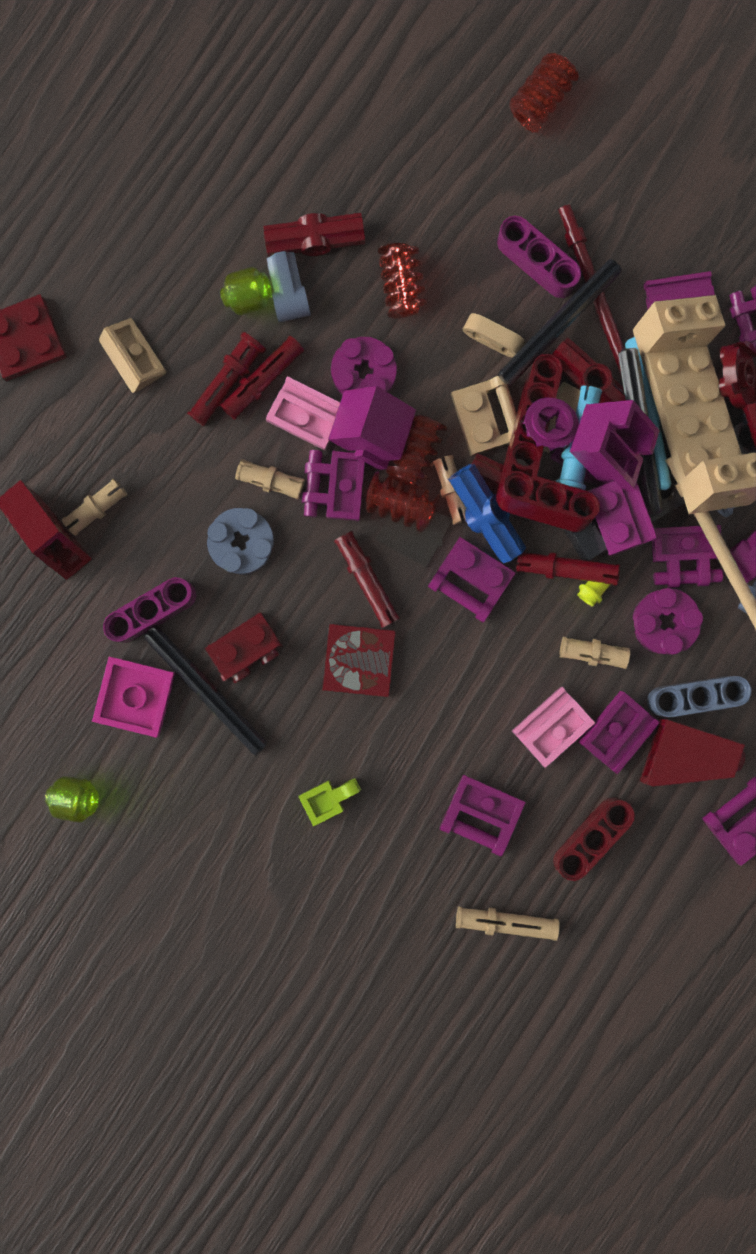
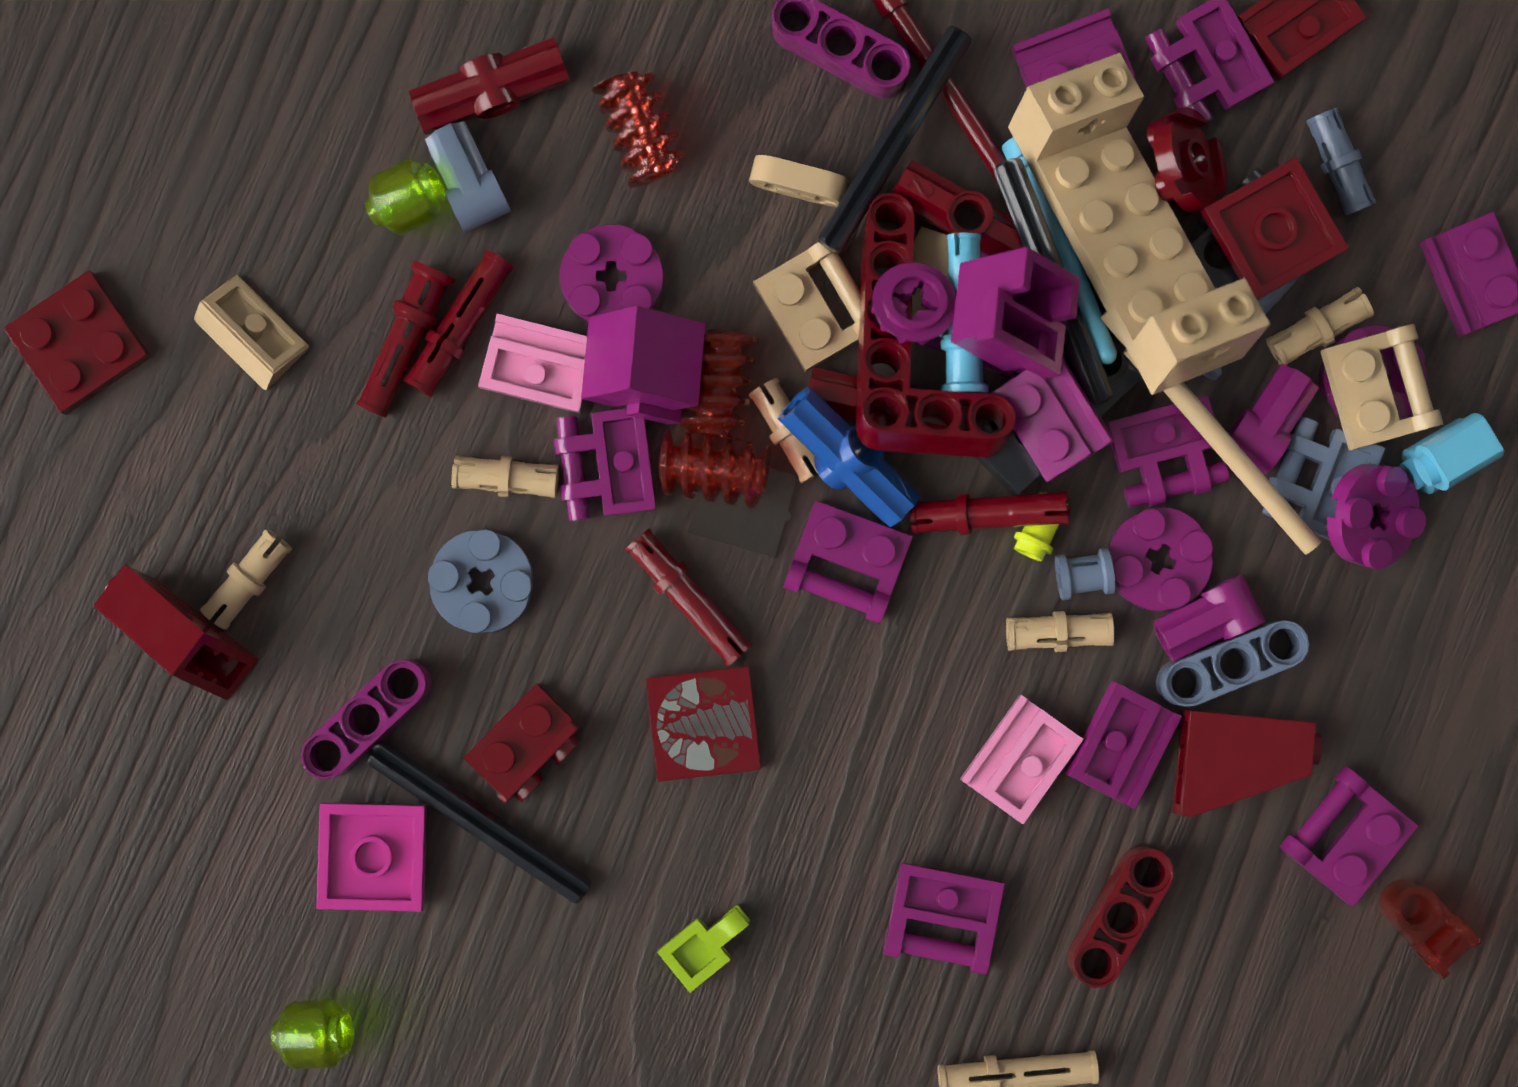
camera: 15 degrees left, 0 degrees up
none -> sand blue bush [1055,548,1115,600]
none -> magenta piece [1152,574,1266,661]

